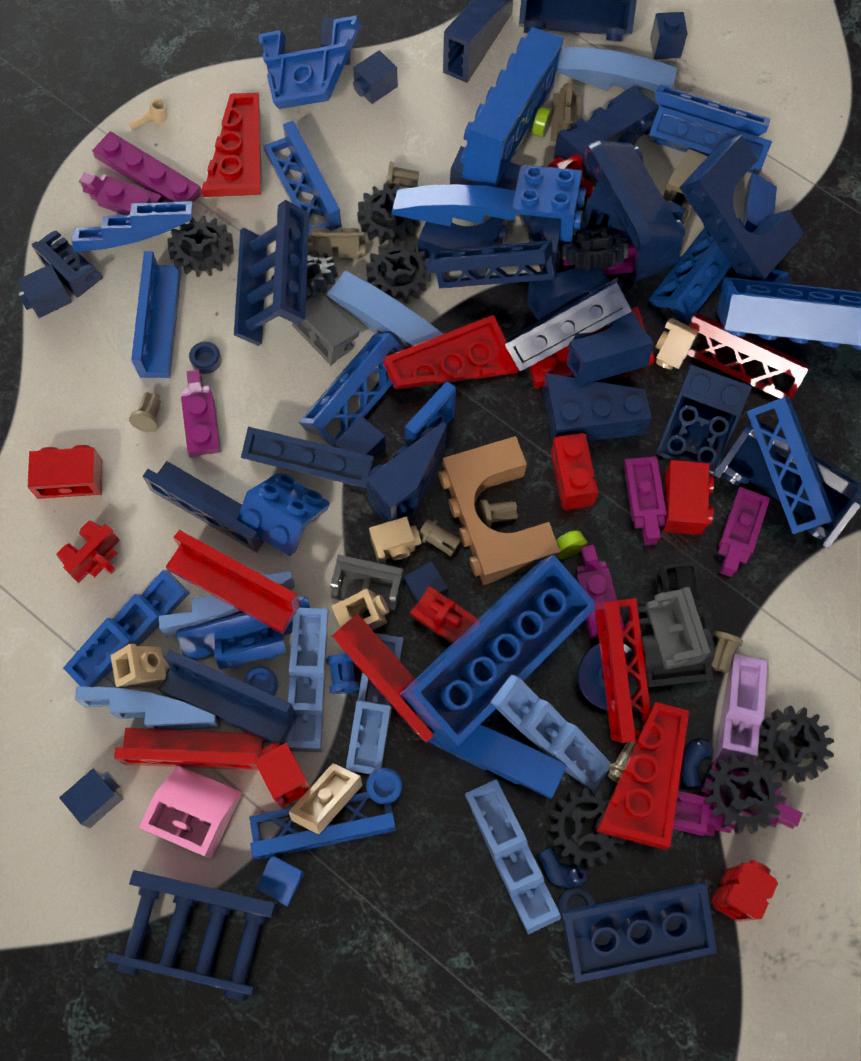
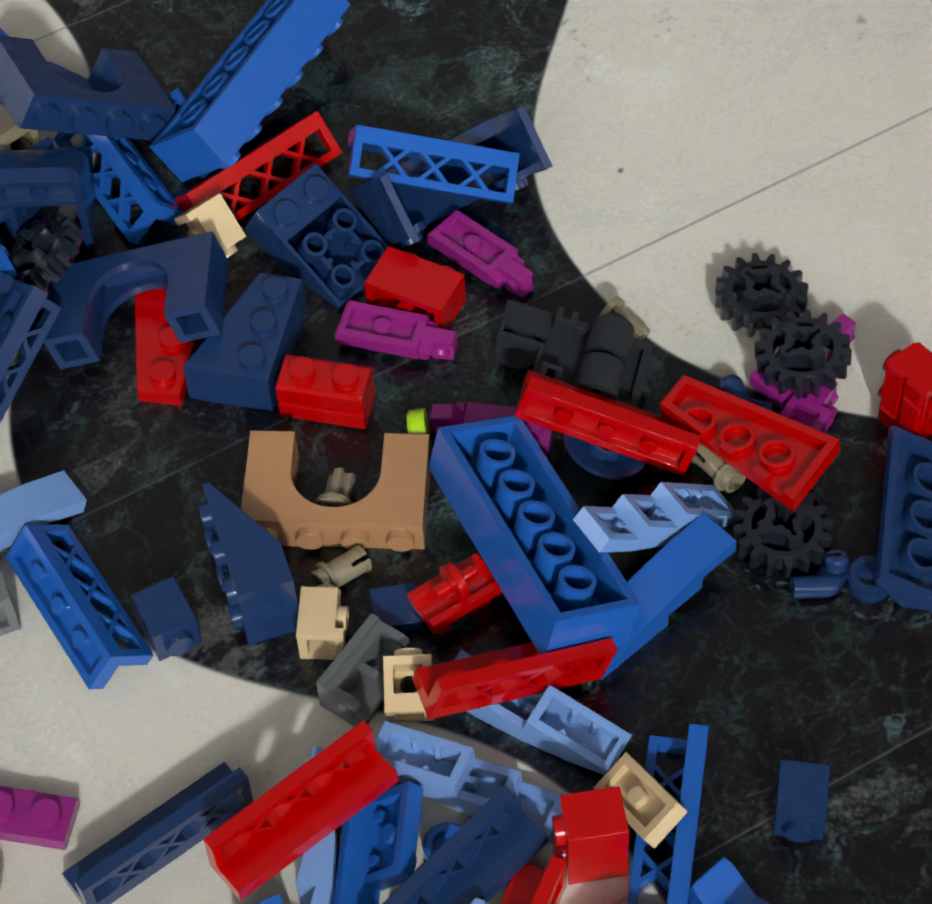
camera: 65 degrees left, 15 degrees down
blue bracket [237,473,330,556] -> none
dark blue fence [241,426,375,489] -> none
blue bush [326,653,360,694] -> none
blue tile [367,767,402,804] -> none
red wing [382,315,519,389] -> none
blue tile [405,382,456,447] -> none
medium blue slope [465,779,561,934] -> none
fence [505,278,632,371] -> none
dark grey hinge [646,587,710,670] -> none
lavender slope [715,653,768,764] -> none
none -> dark blue brick [773,760,830,843]

